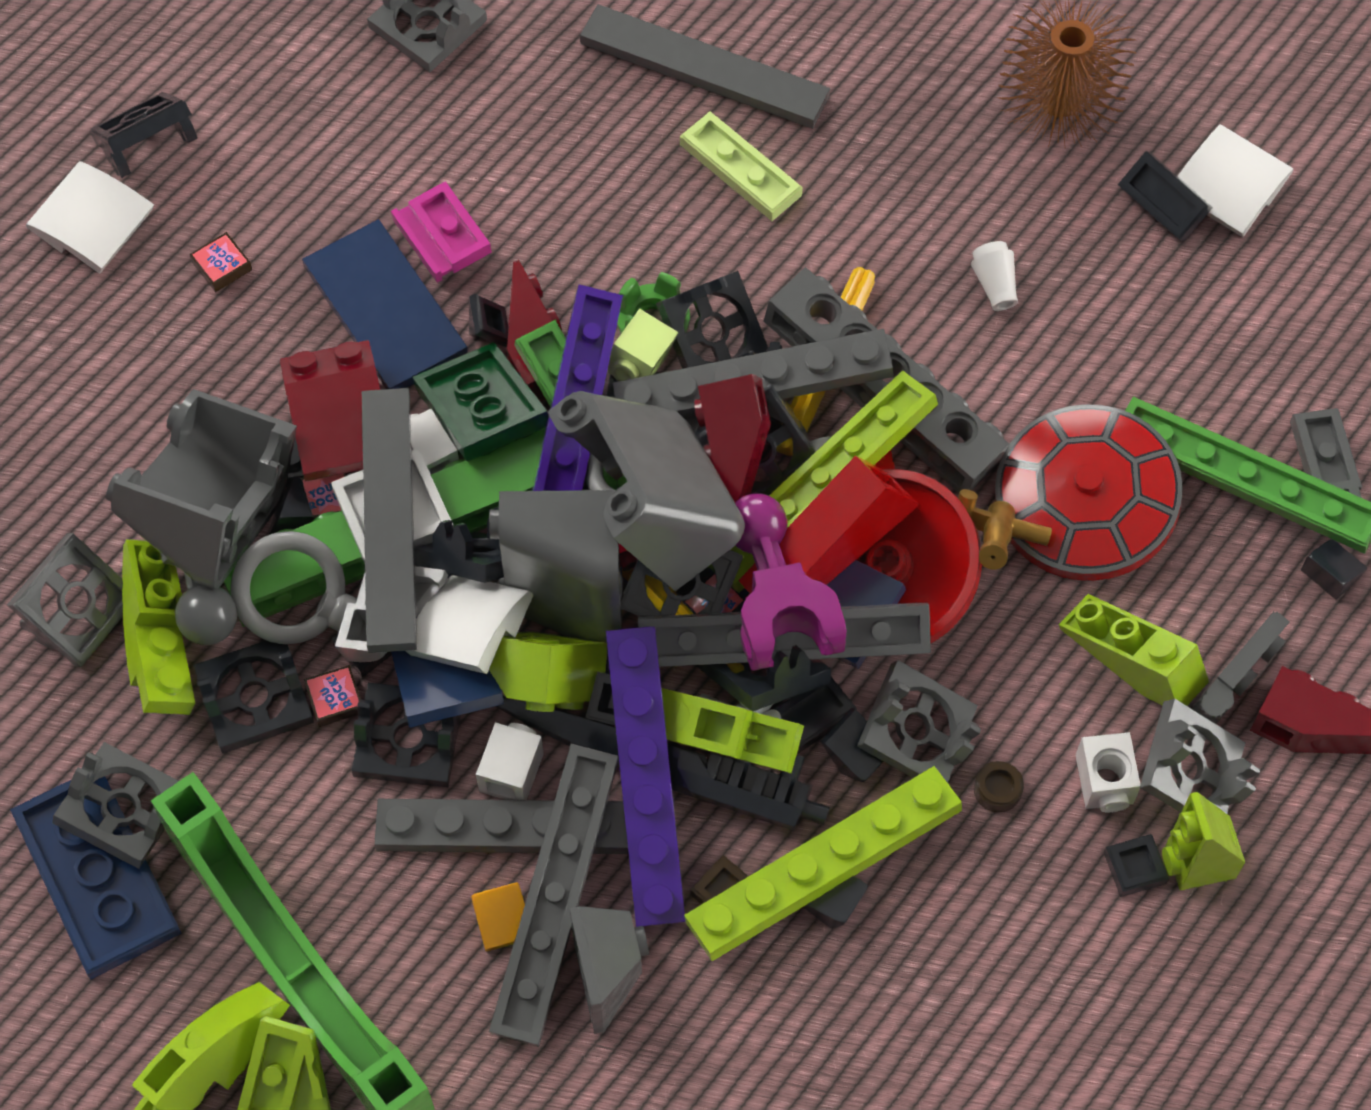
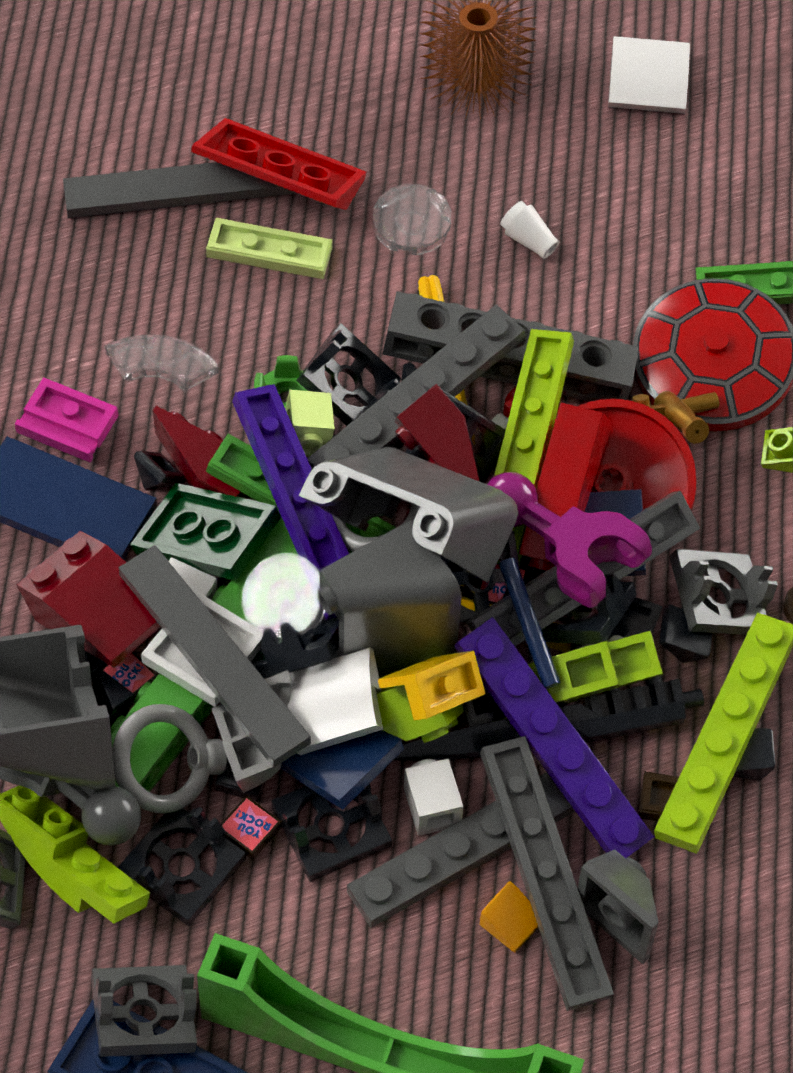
camera: 35 degrees left, 5 degrees down
black tile [1117,151,1213,241] -> none
none -> clear tile [105,335,219,392]
none -> red slope [191,118,367,210]
none -> clear tile [241,553,325,639]
none -> clear tile [373,184,452,255]
none -> yellow panel [377,650,486,720]
none -> dark blue bar [499,558,561,689]

